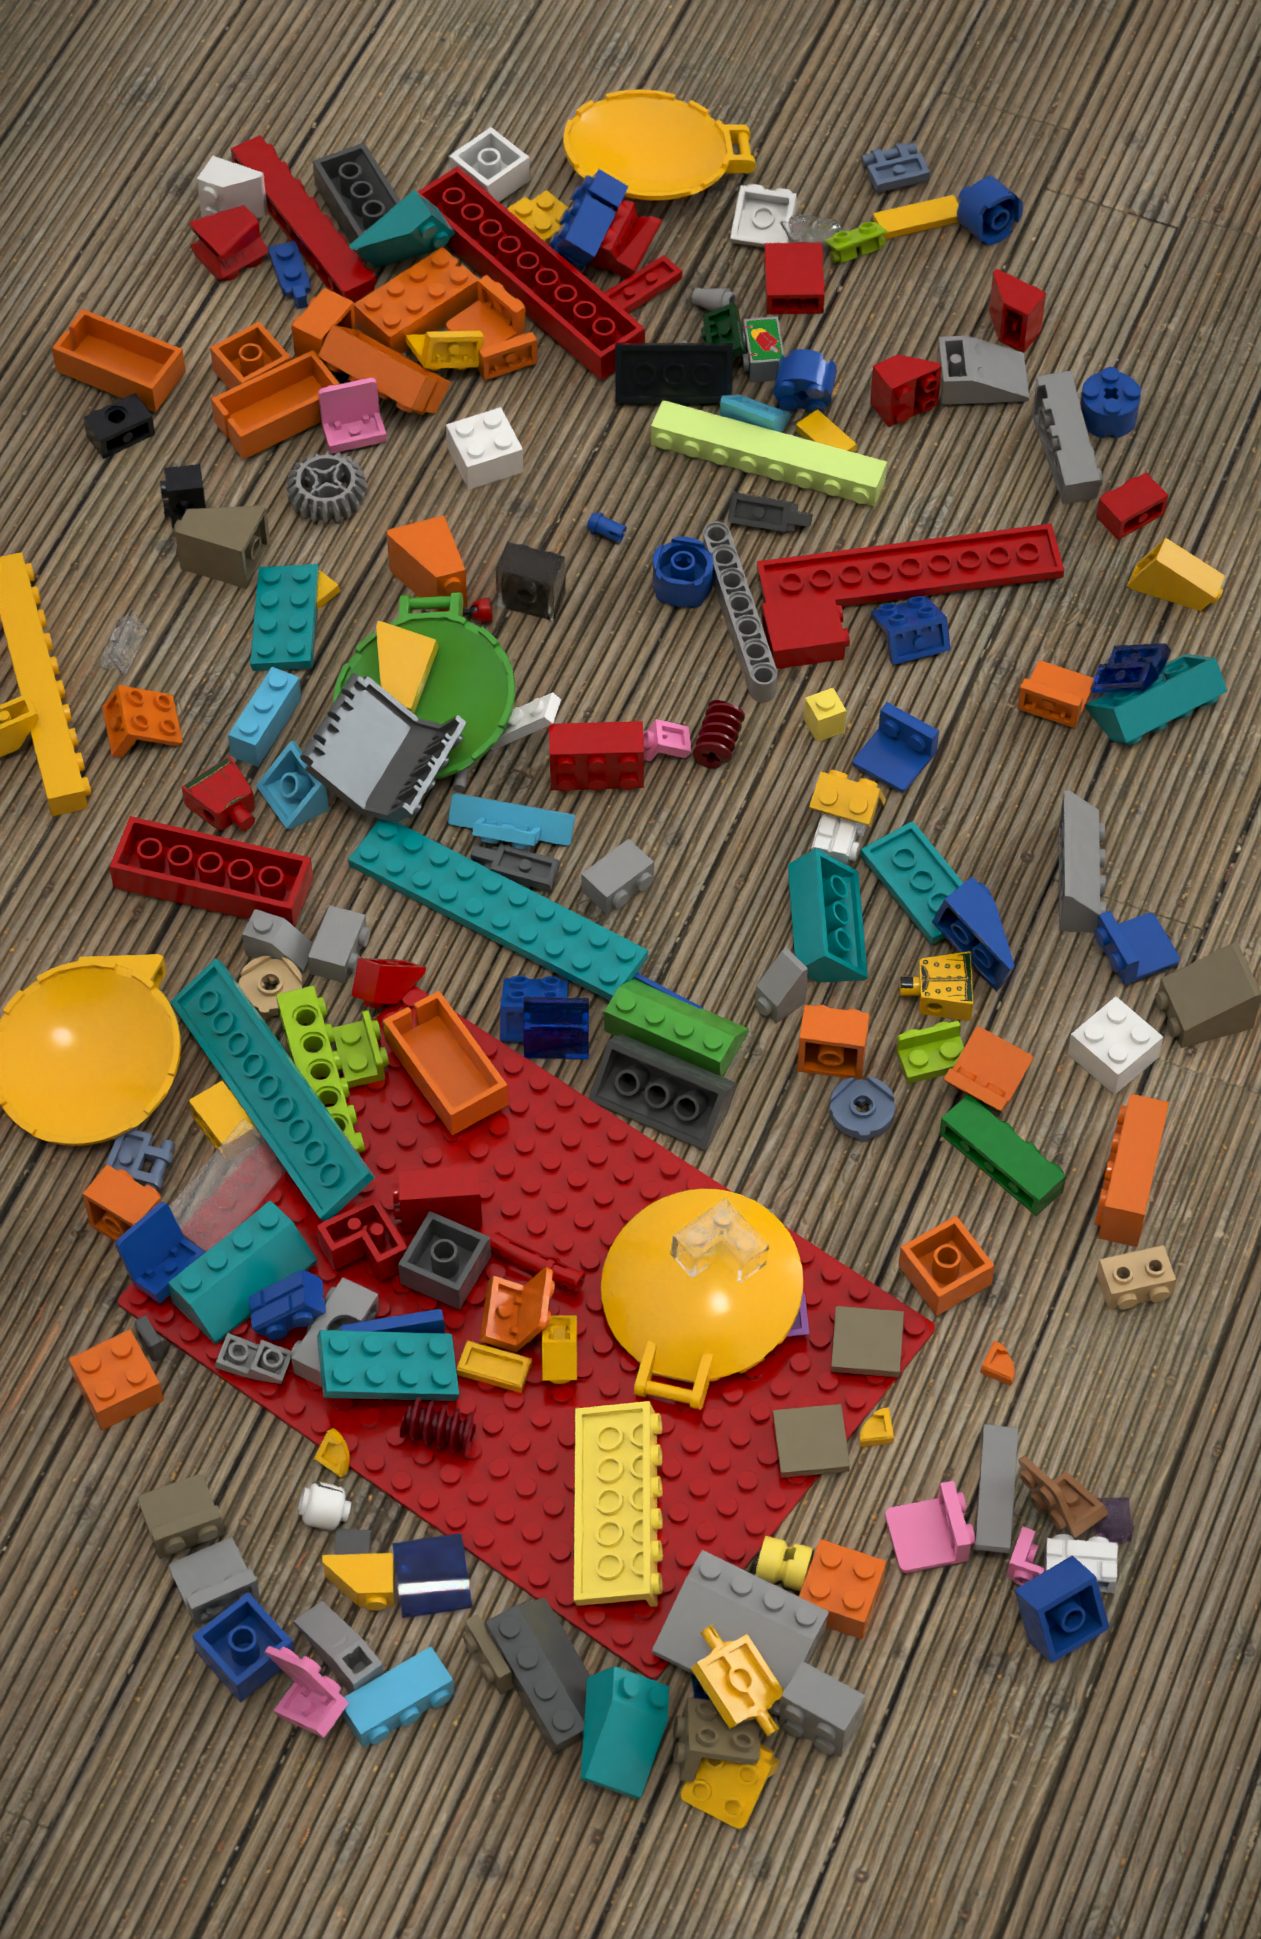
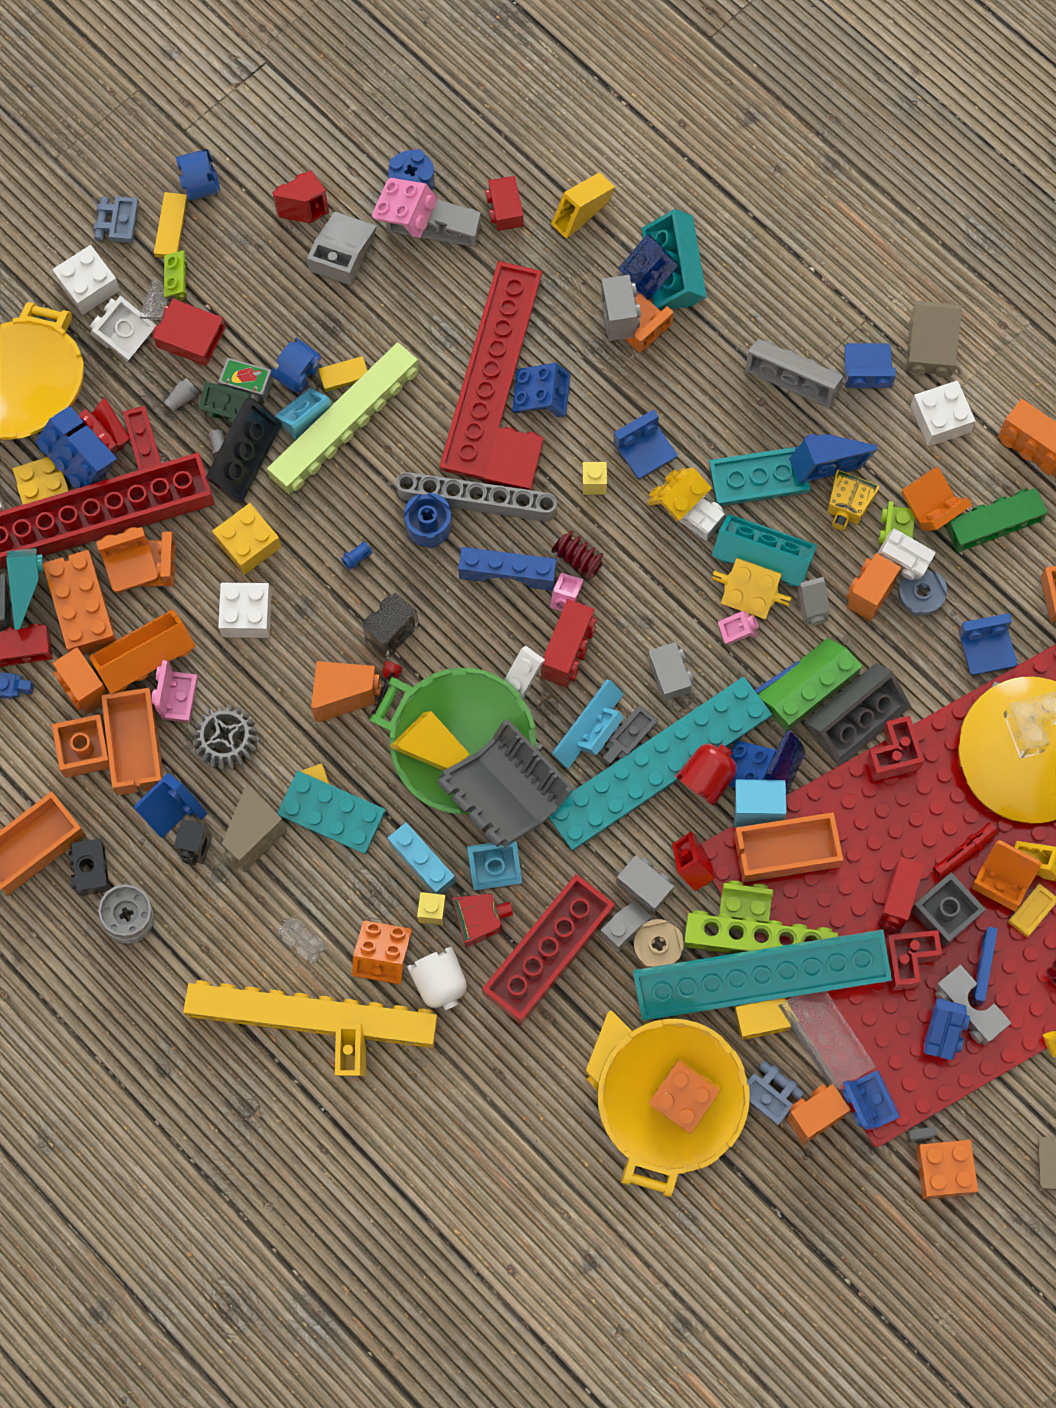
camera: 65 degrees left, 15 degrees up
teal slope [168,1200,317,1345] -> none
light grey slope [214,1333,291,1384] -> none
teal plate [317,1330,459,1401] -> none
yellow bracket [405,331,484,371] -> none
dark grey hinge [727,492,813,532] -> none
red slope [870,354,942,427] -> none
none -> white brick [52,245,120,315]
none -> light grey wheel [98,884,154,944]
none -> blue bracket [134,773,208,838]
none -> yellow brick [212,503,281,575]
none -> bright pink bracket [372,178,438,238]
none -> white cylinder [407,947,467,1011]
none -> light yellow brick [417,892,446,926]
none -> blue arch [458,547,556,591]
none -> light grey brick [601,275,641,341]
none -> orange brick [648,1059,721,1134]
none -> red cylinder [675,744,737,806]
none -> yellow plate [711,558,792,619]
none -> bright pink bracket [718,611,759,645]
none -> medium azure slope [734,779,786,828]
none -> red brick [866,716,924,781]
none -> white brick [878,528,935,580]
none -> blue bracket [958,613,1017,676]

